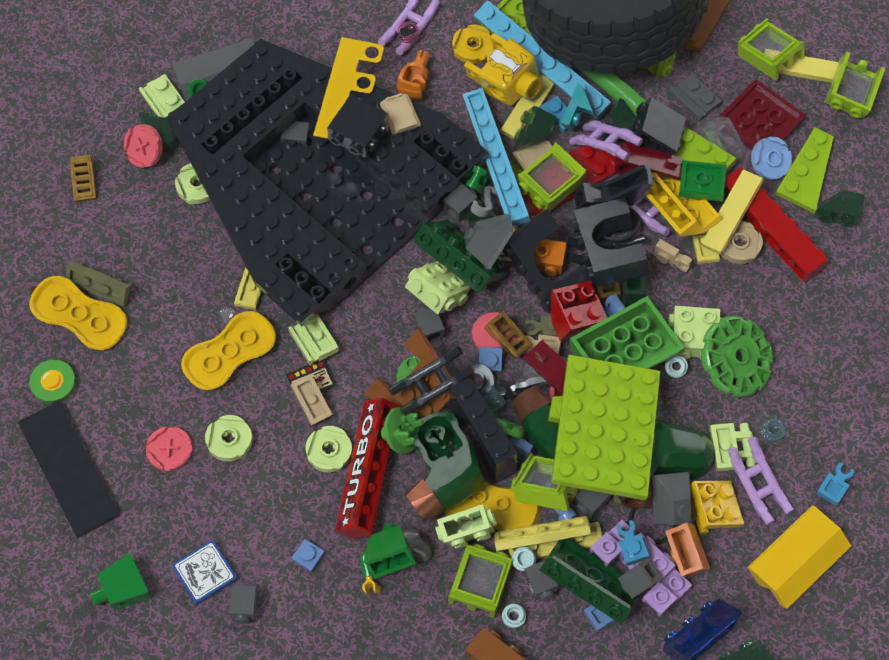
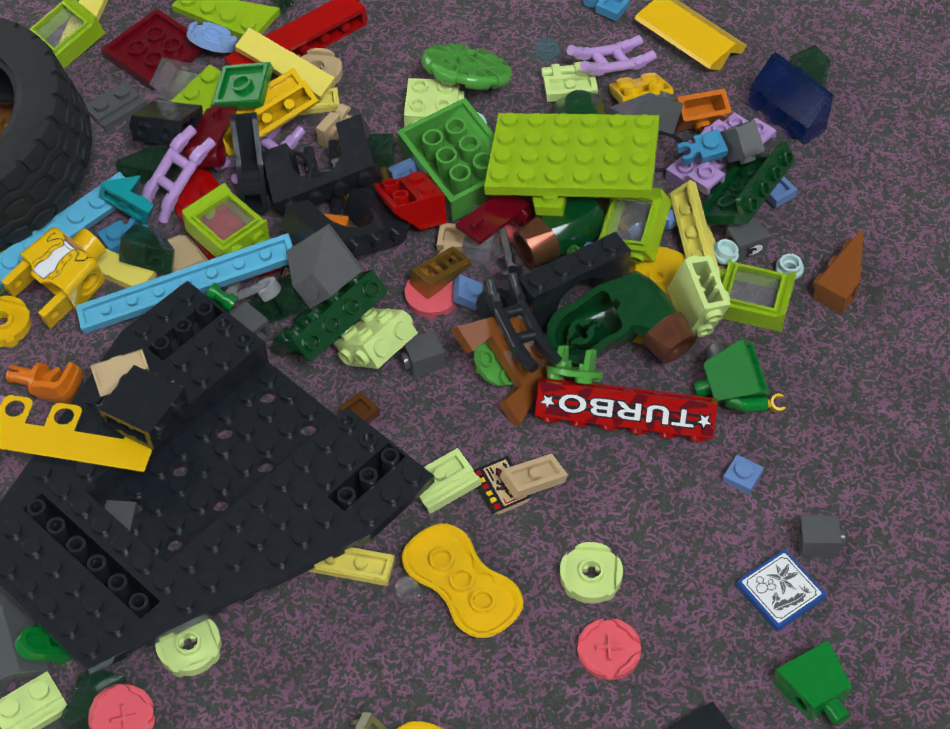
camera: 90 degrees left, 10 degrees down
yellowish green plate [306,426,352,473] -> none
olive plate [525,315,558,338] -> none
bright green brick [583,70,646,118] -> none
none -> reddish brown plate [338,391,380,424]

